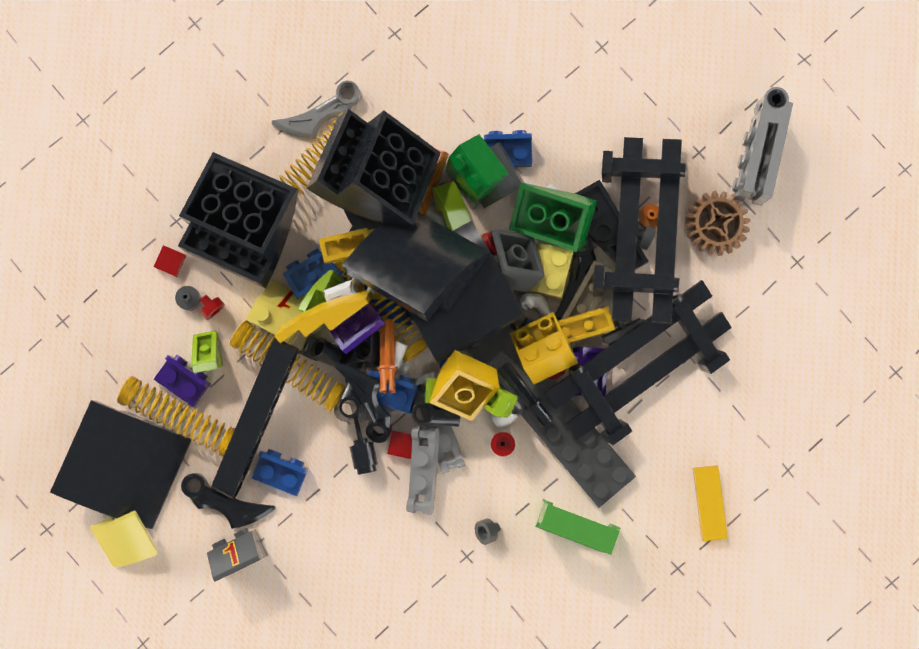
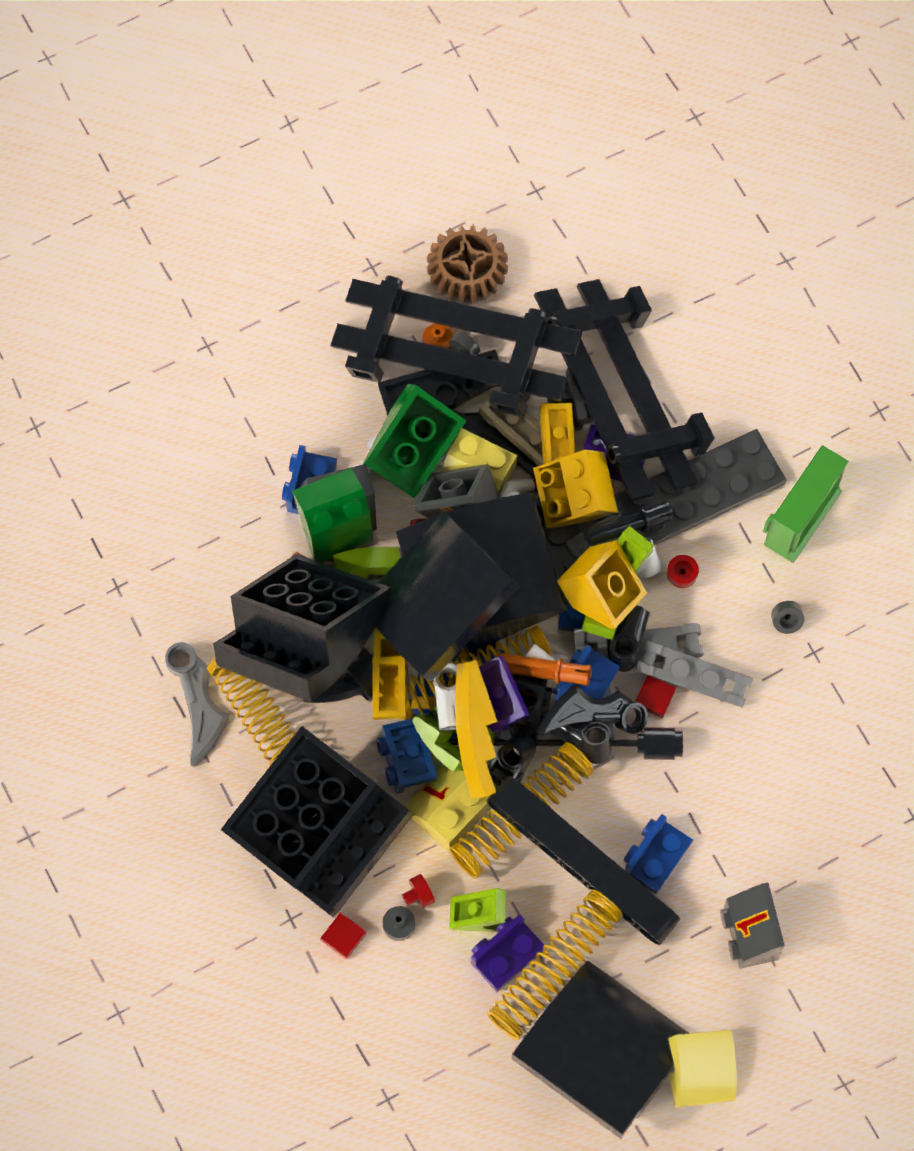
camera: 80 degrees left, 15 degrees down
black piece [181,473,276,529] -> none
yellow tile [693,465,728,542] -> none
light grey hinge [732,87,793,206] -> none

